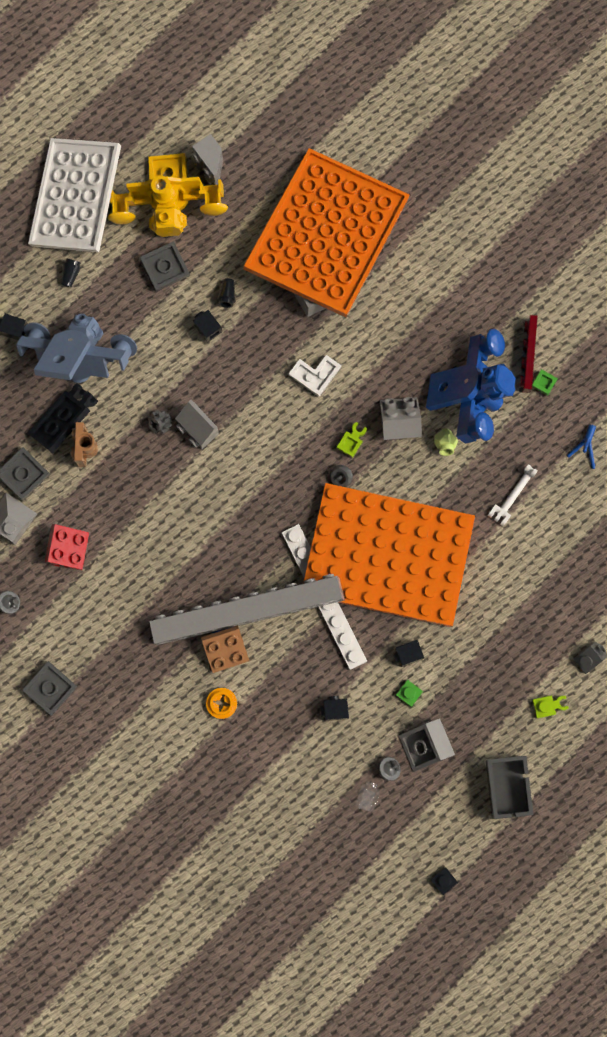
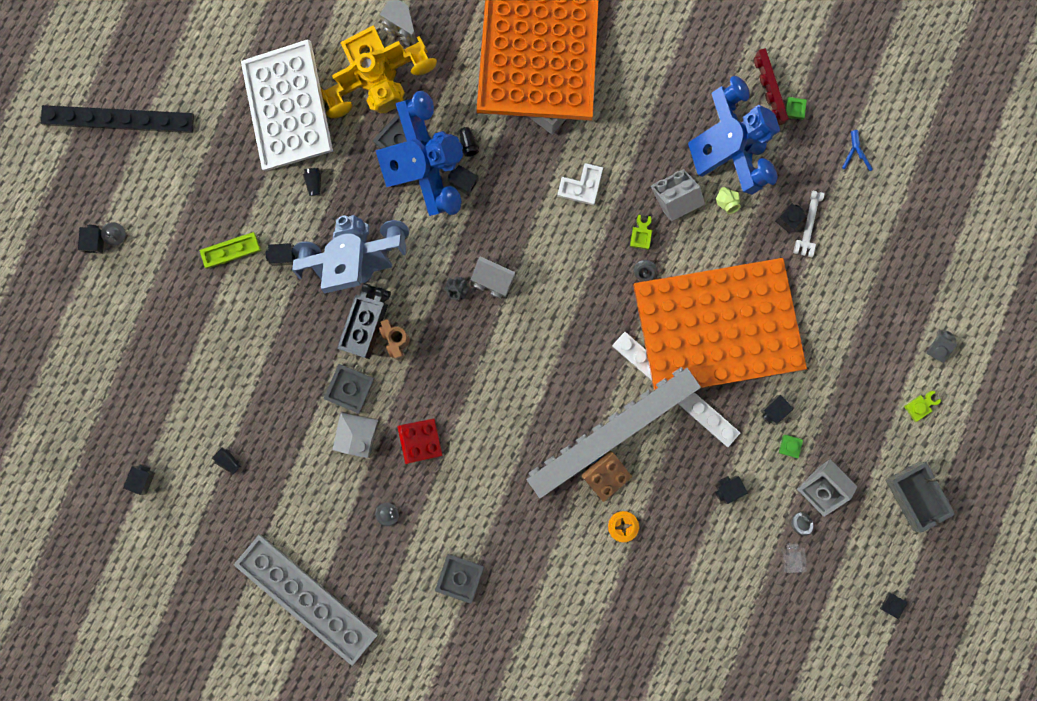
camera: 25 degrees left, 5 degrees up
none -> blue piece [375,91,463,216]
none -> black brick [775,203,807,233]

